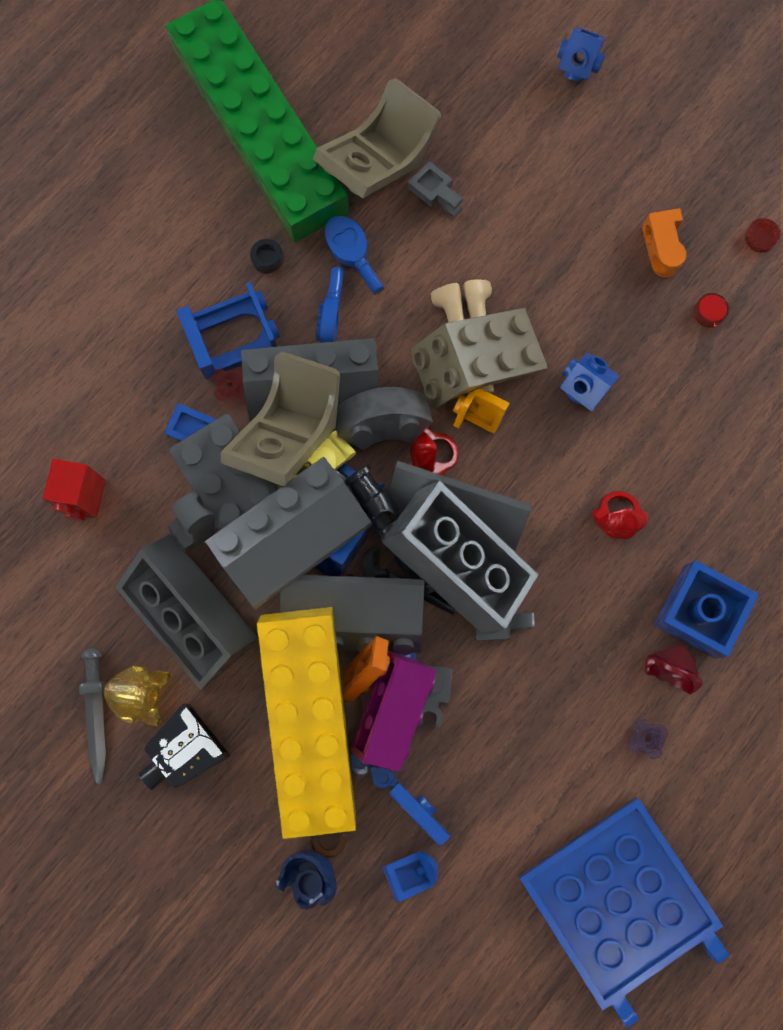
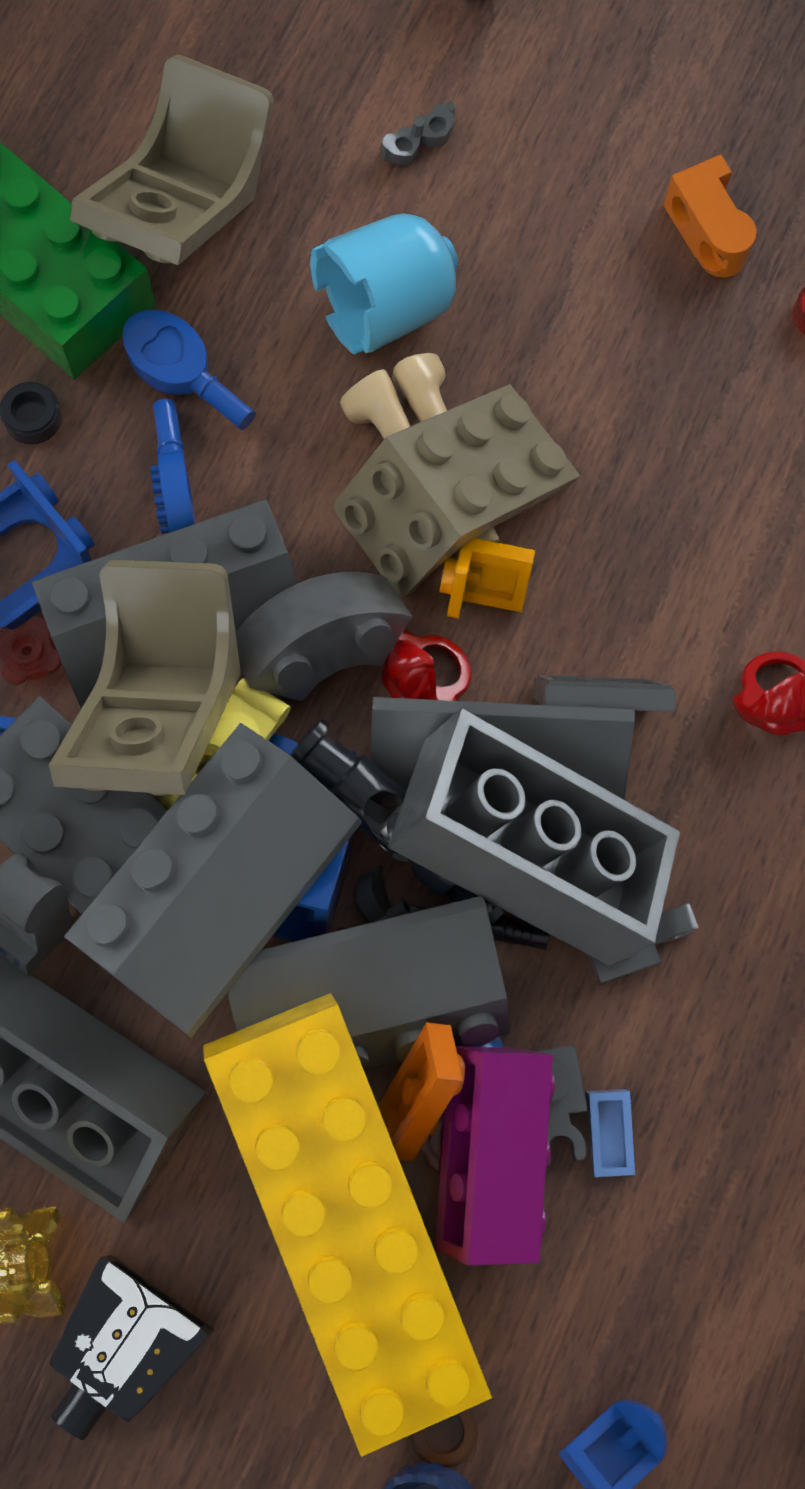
camera: 20 degrees left, 5 degrees down
blue piece [350,753,397,788] -> none
blue plate [390,781,450,846] -> none
dark grey plate [408,161,463,218] -> none
blue brick [560,353,619,411] -> none
none -> medium azure cylinder [310,213,458,354]
none -> dark grey piece [380,101,455,165]
none -> dark grey tile [534,675,676,712]
none -> medium blue piece [586,1089,635,1177]

